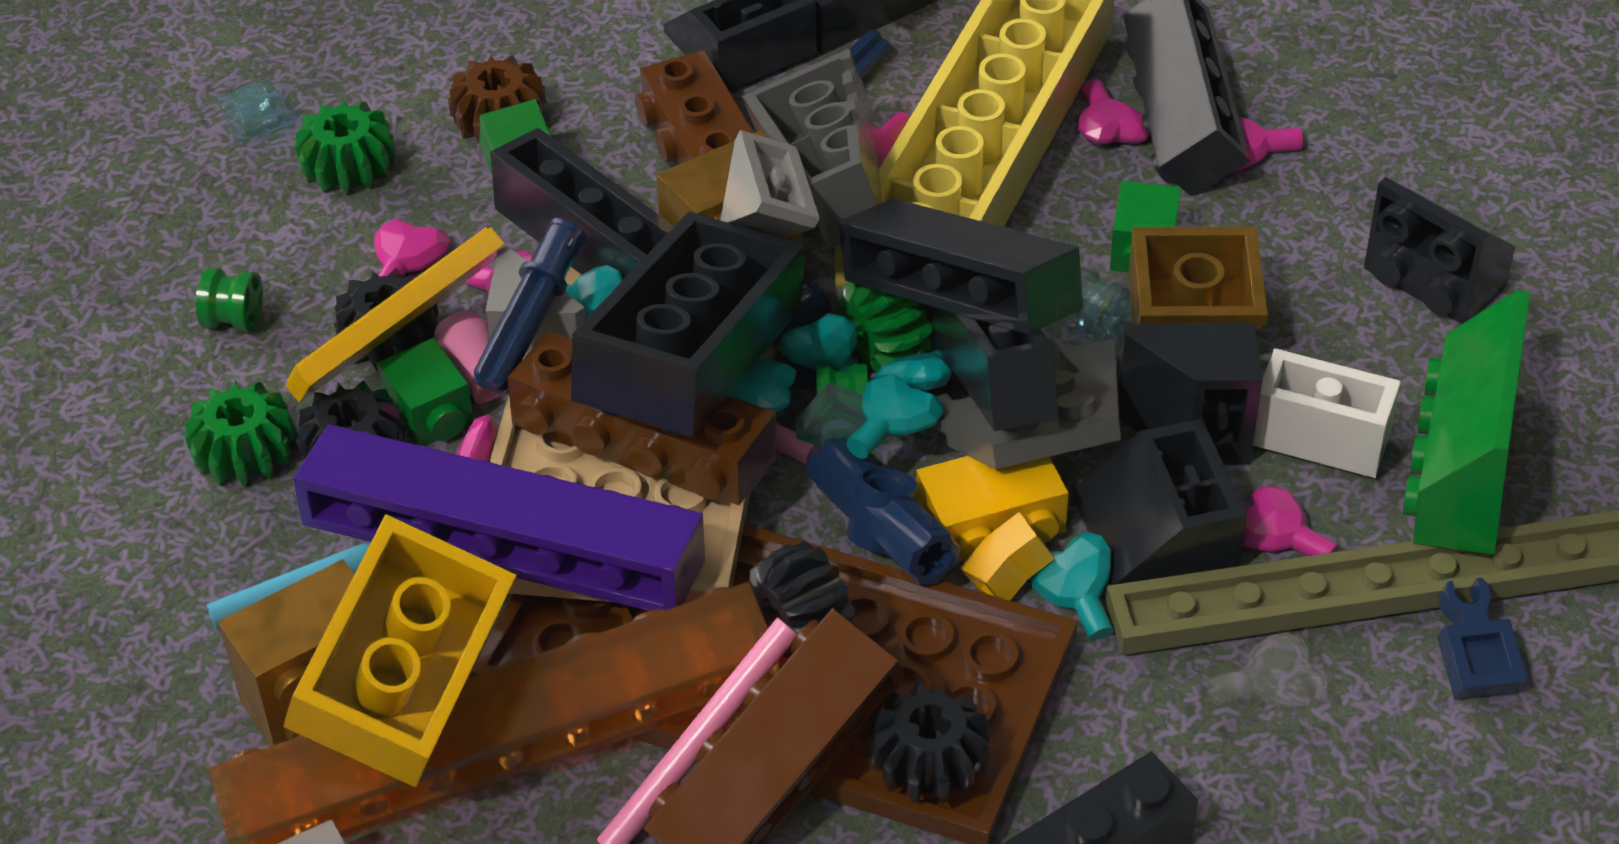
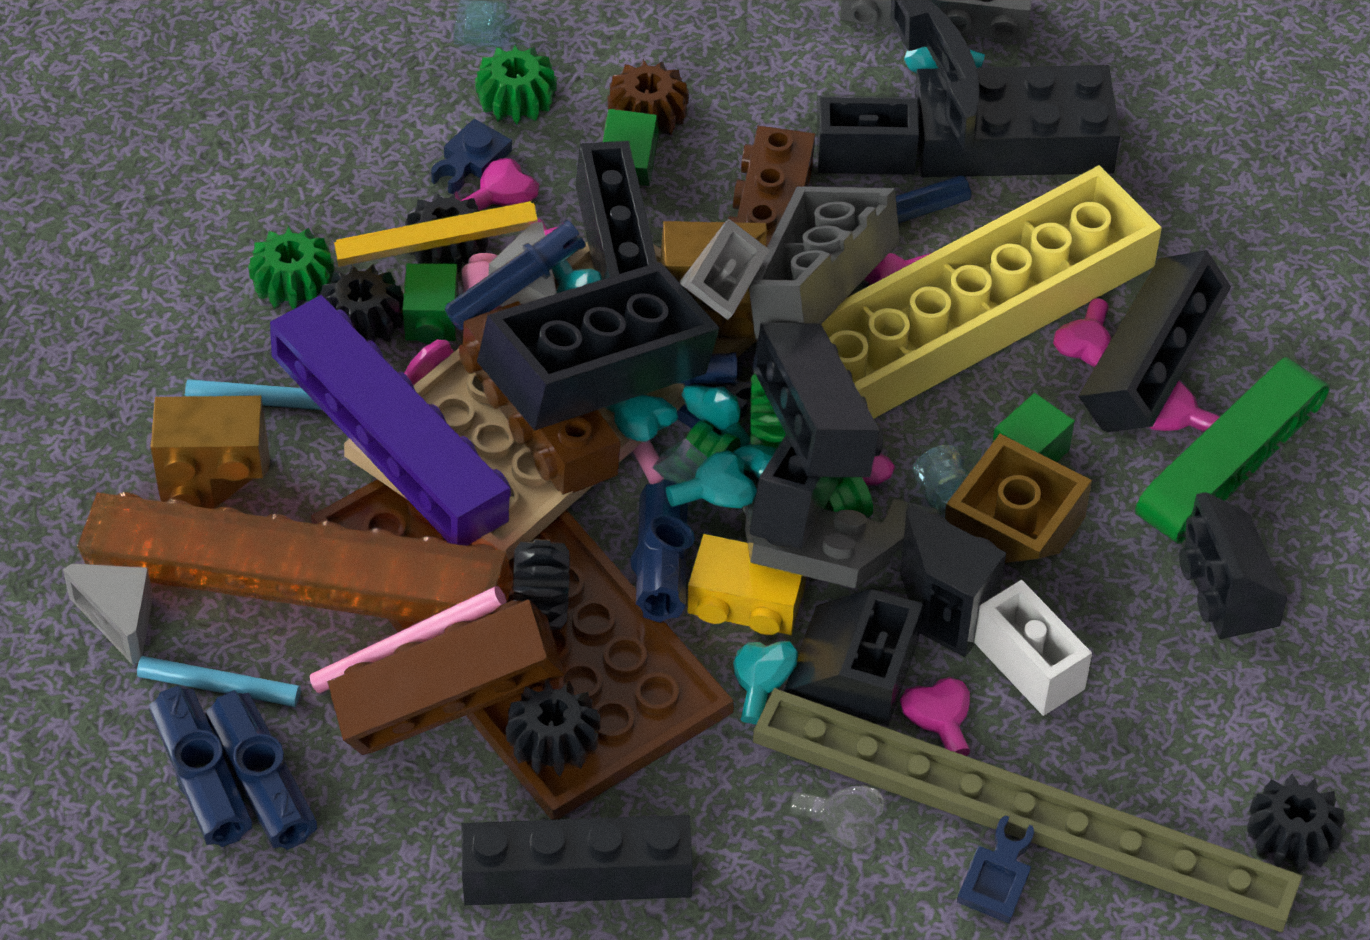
camera: 30 degrees right, 5 degrees up
green wheel [196,268,263,333] -> none
yellow brick [283,514,516,788] -> none
yellow piece [960,512,1055,601] -> none
green slope [1403,290,1530,555] -> none
none -> dark blue plate [431,118,512,194]
none -> green beam [1135,357,1330,544]

